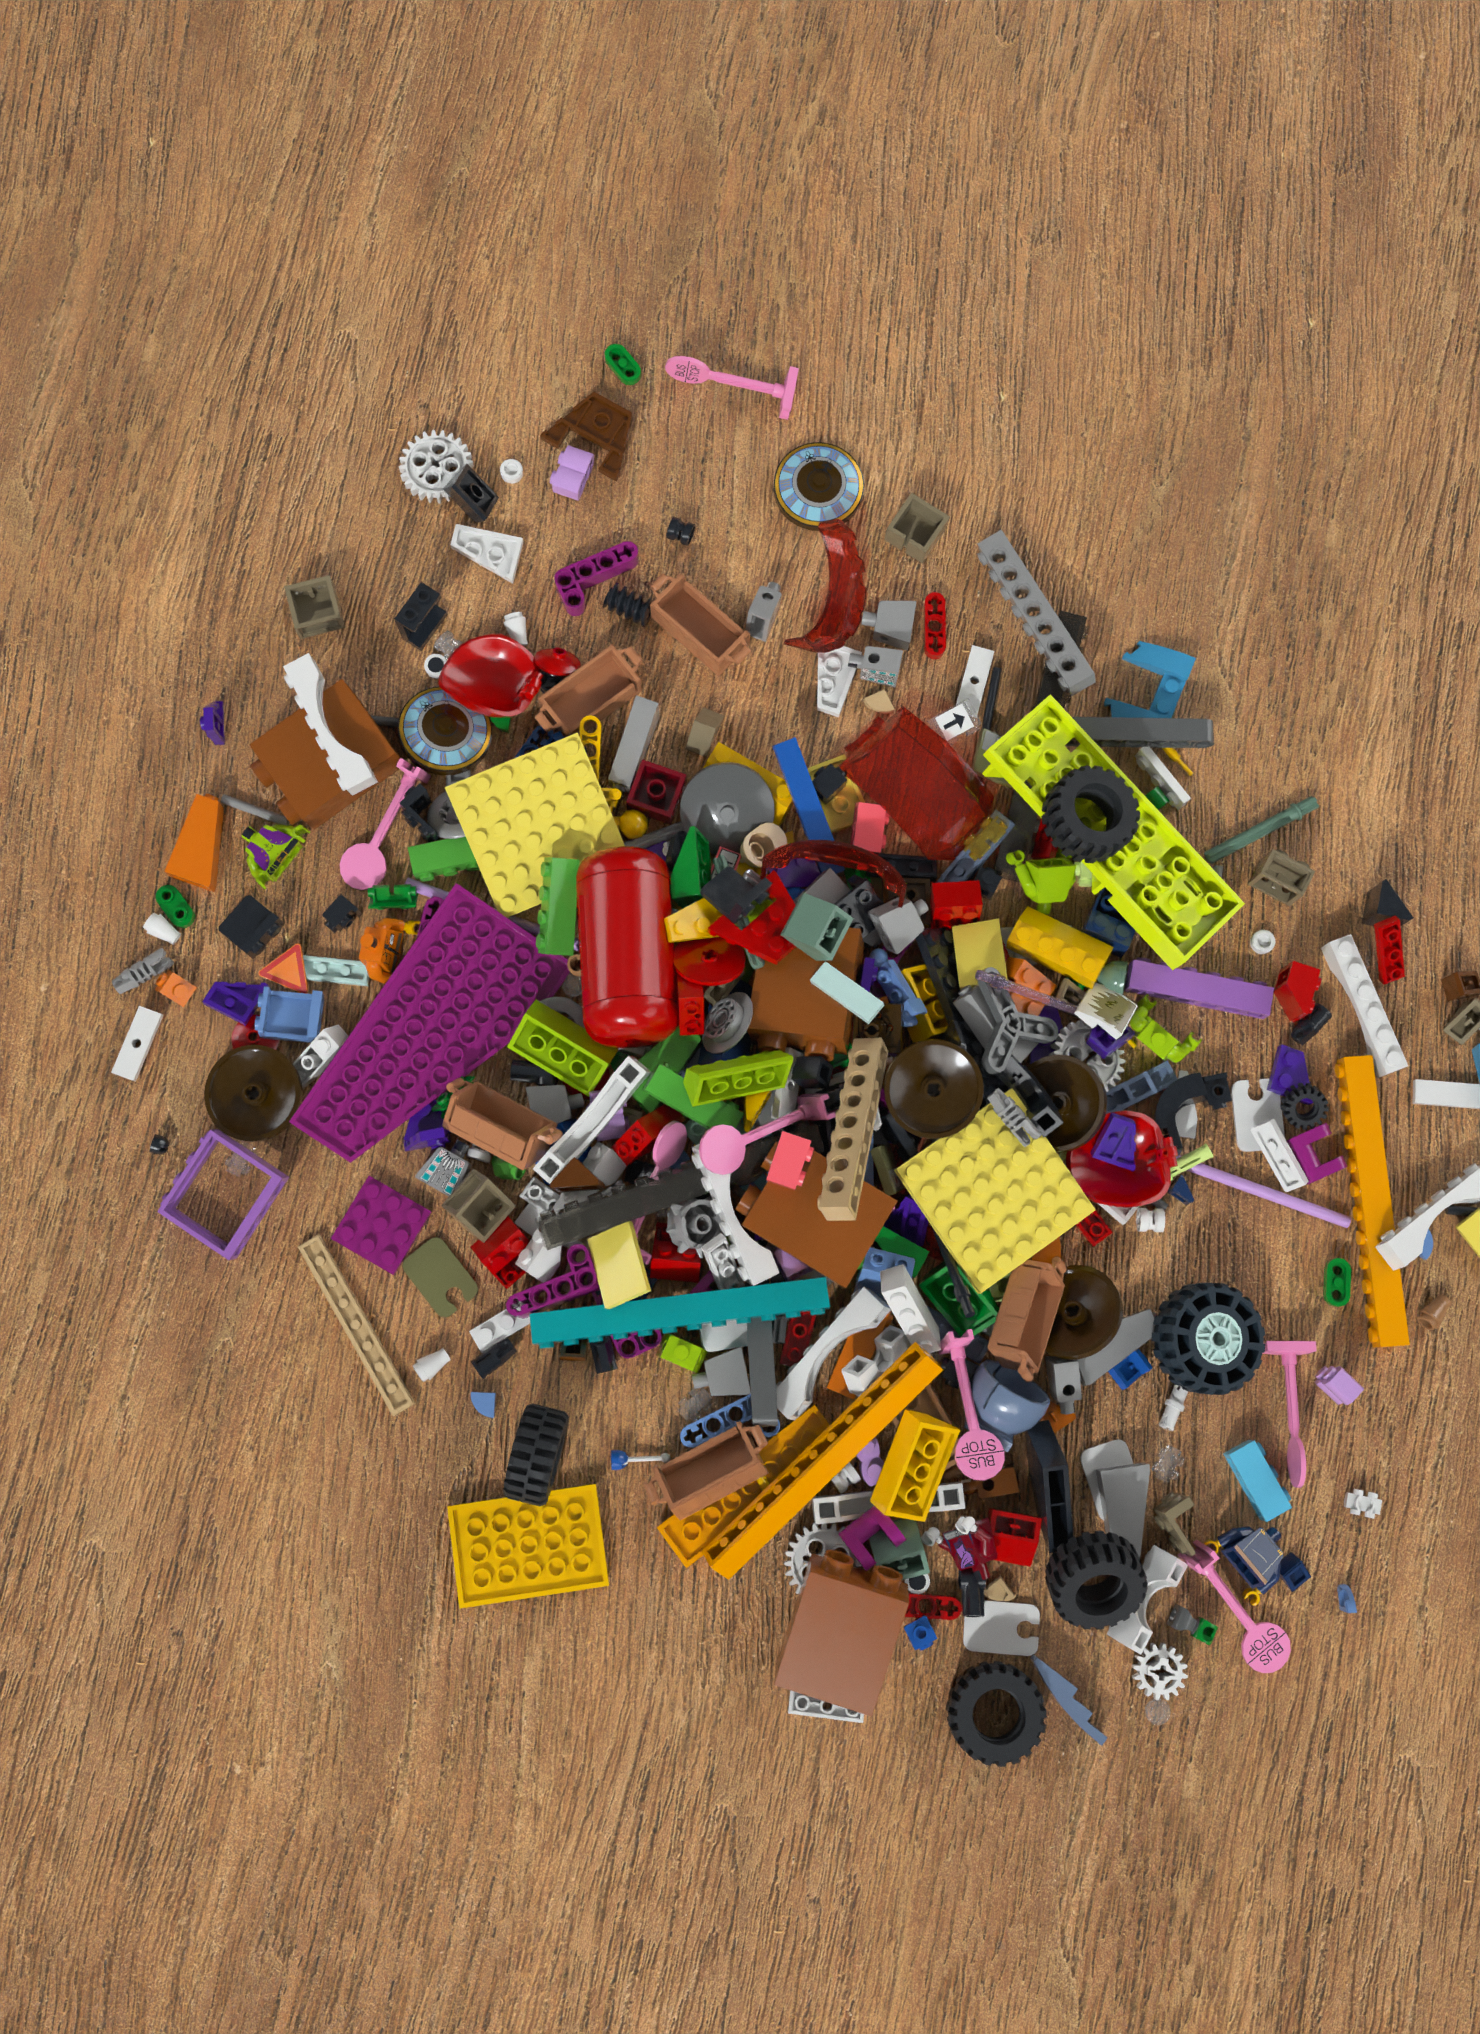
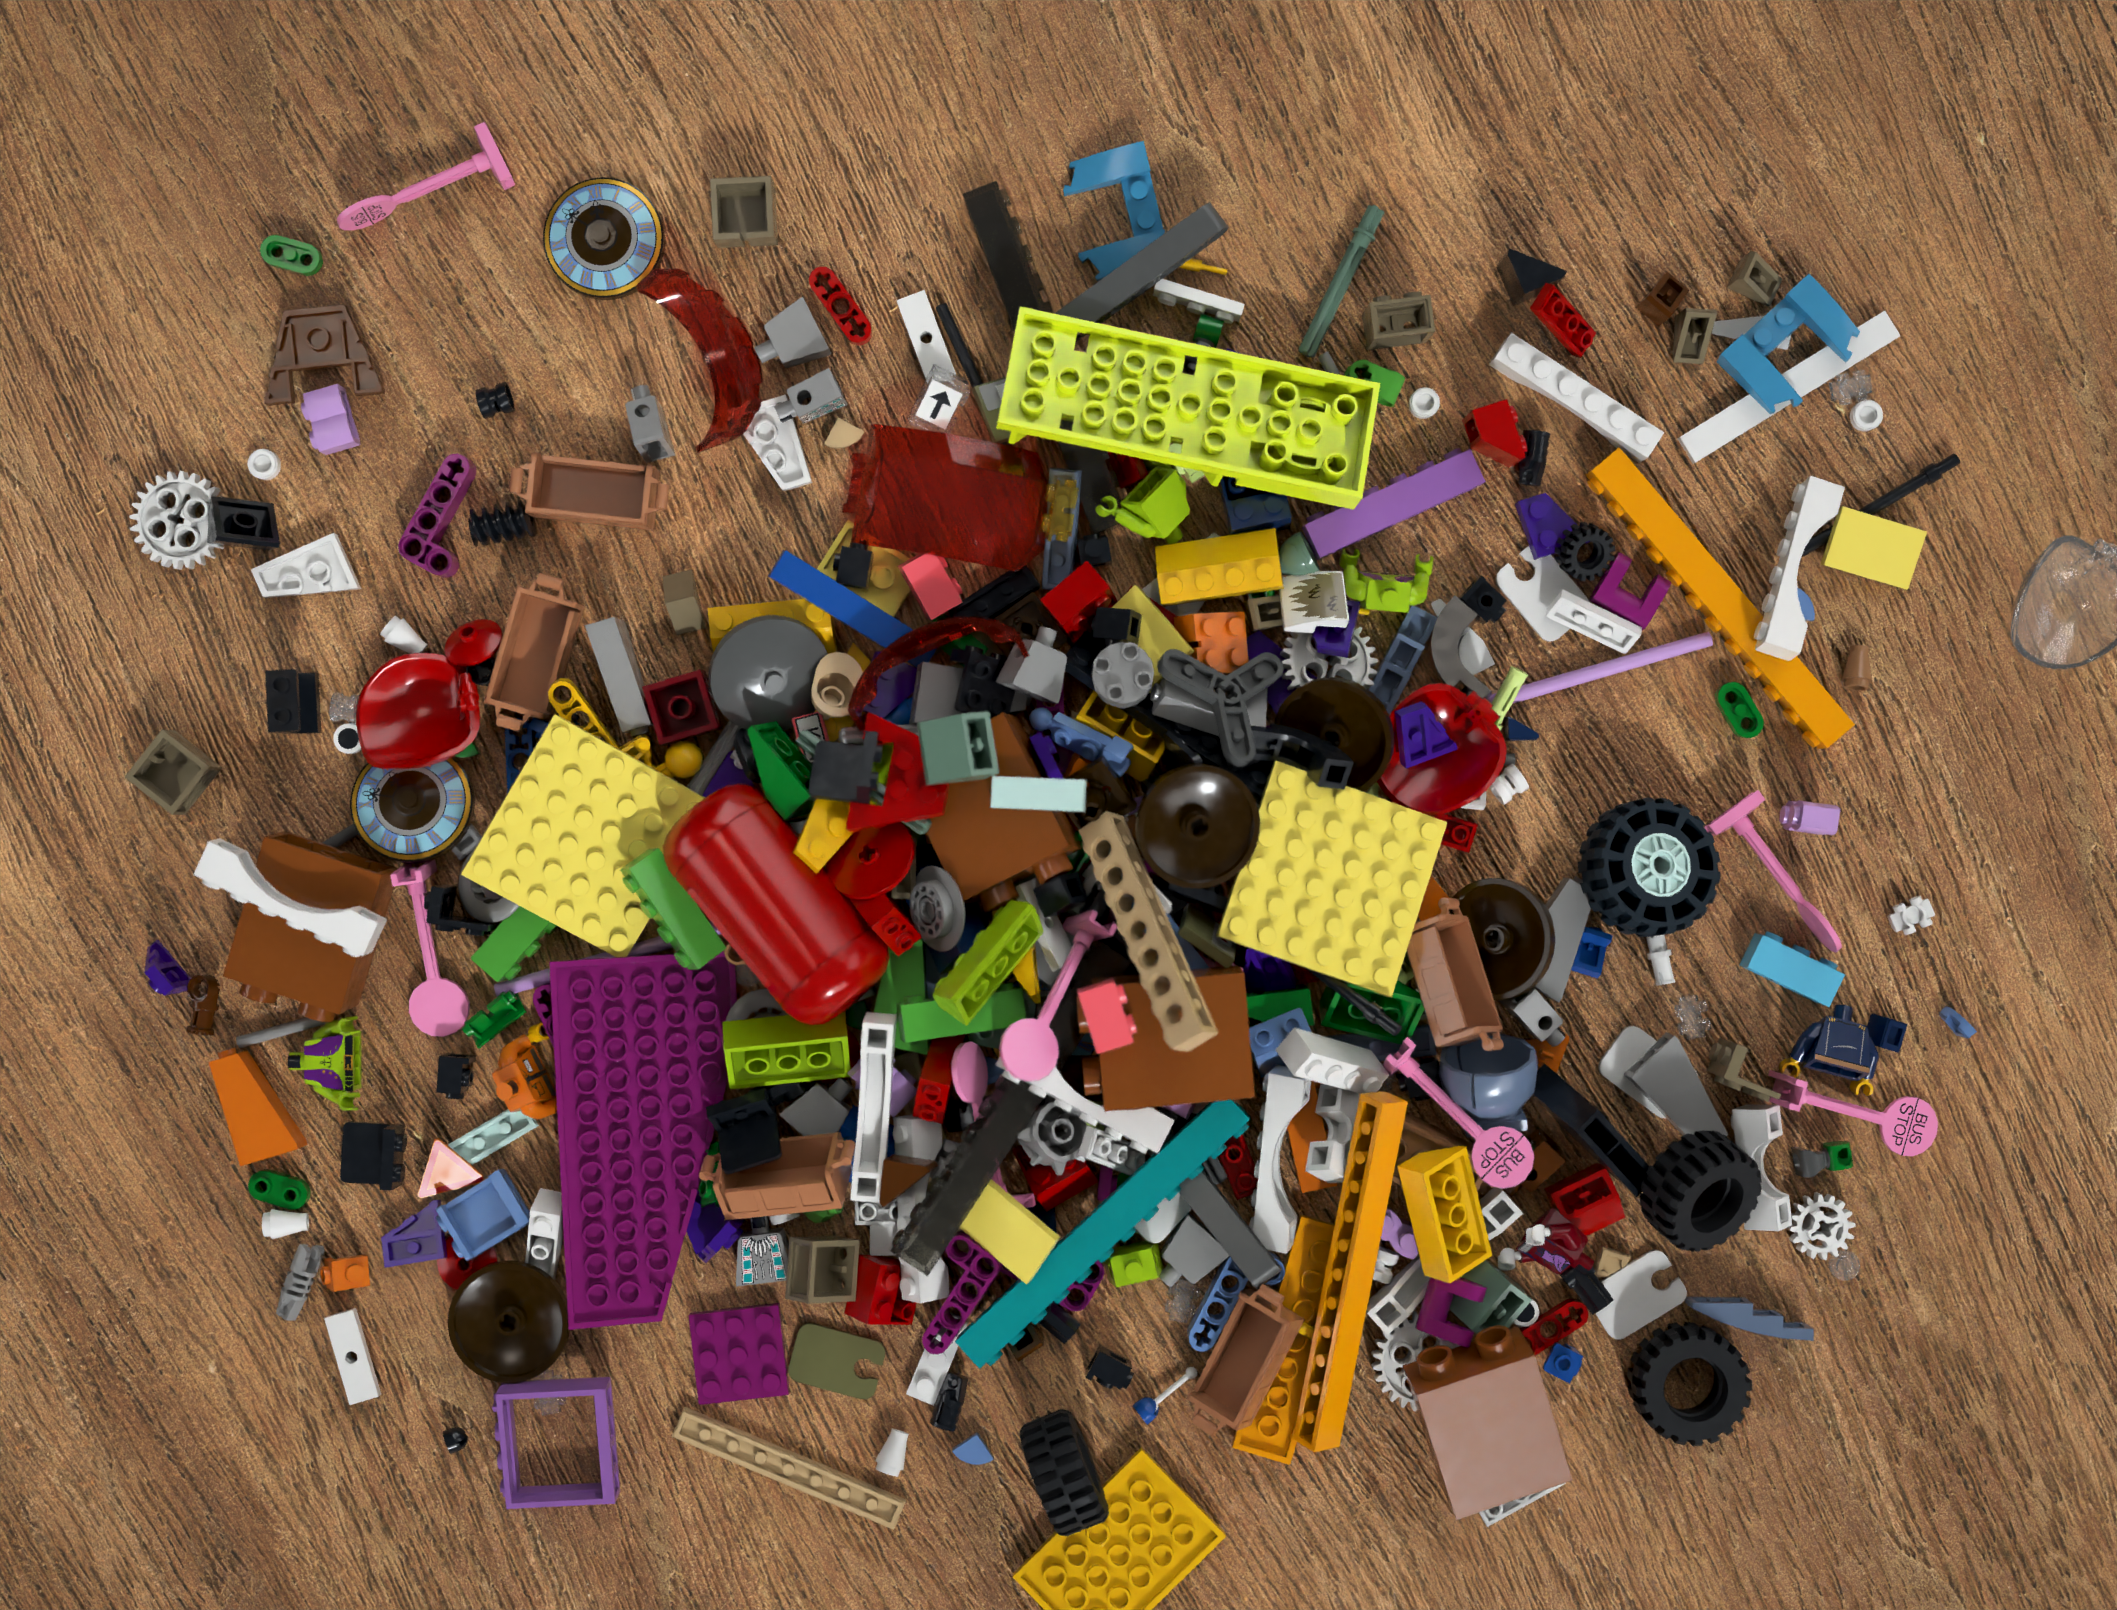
camera: 30 degrees left, 10 degrees up
bar [975,970,1078,1016] -> none
light grey brick [977,530,1096,696] -> none
light grey hinge [987,1088,1042,1147] -> none
black tyre [1041,765,1140,863] -> none
none -> reddish brown connector [186,975,220,1036]
none -> black bracket [706,1089,782,1175]
none -> black brick [1085,1344,1134,1390]
none -> black brick [1091,607,1142,647]
none -> light grey brick [1092,642,1154,708]
none -> bright green piece [1344,359,1405,407]

